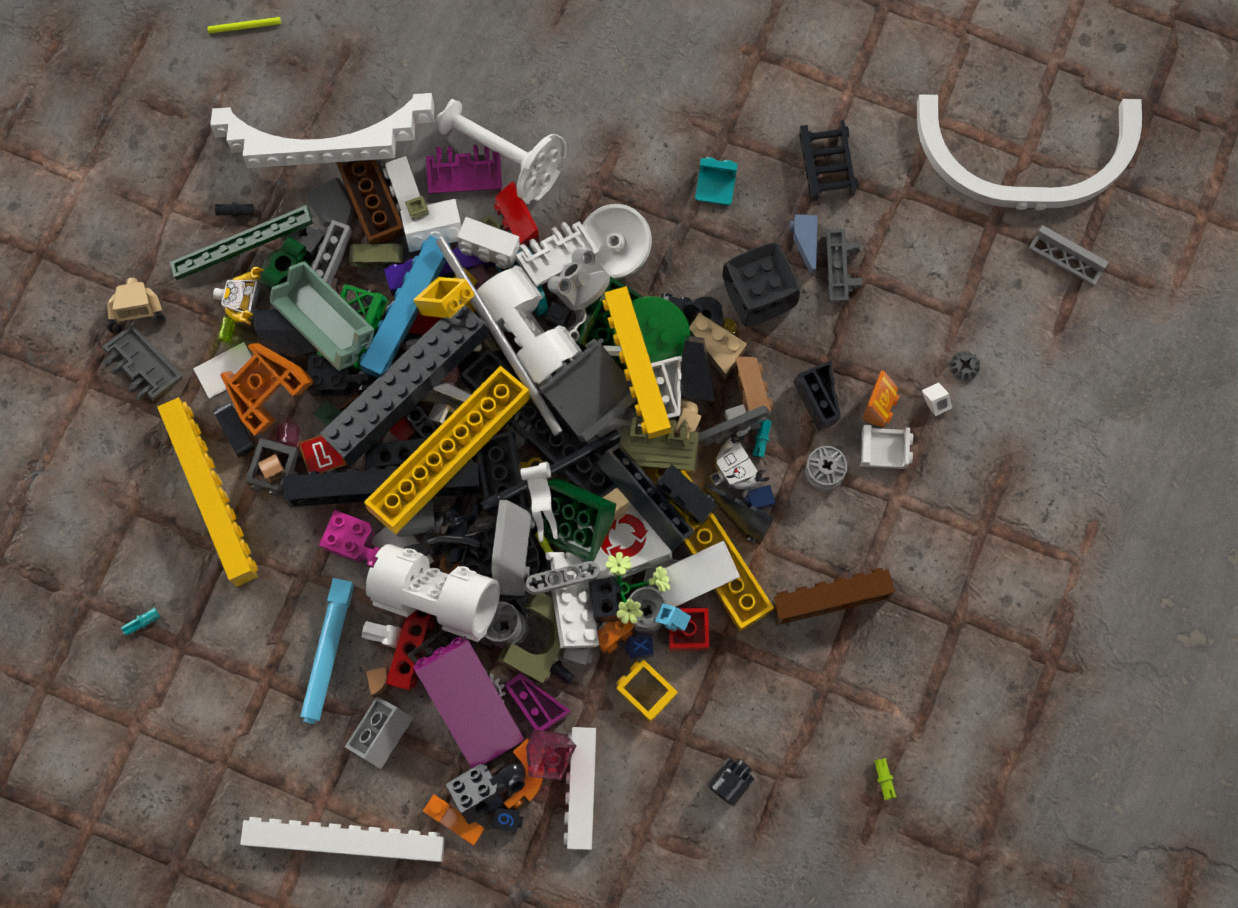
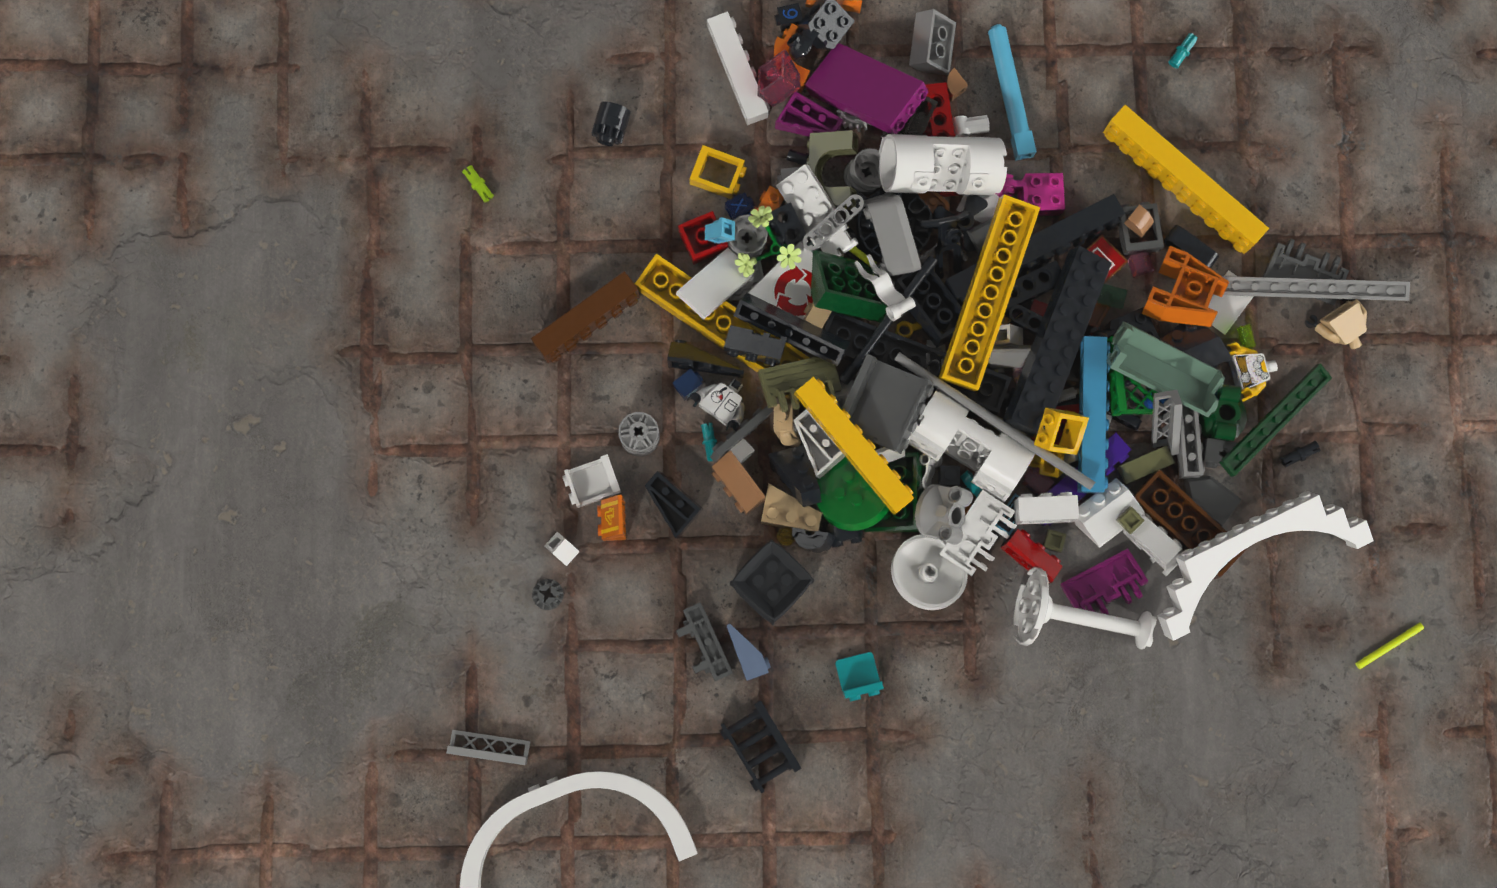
camera: 150 degrees right, 5 degrees up
none -> light grey fence [1151,390,1182,455]
none -> light grey plate [1222,276,1410,301]

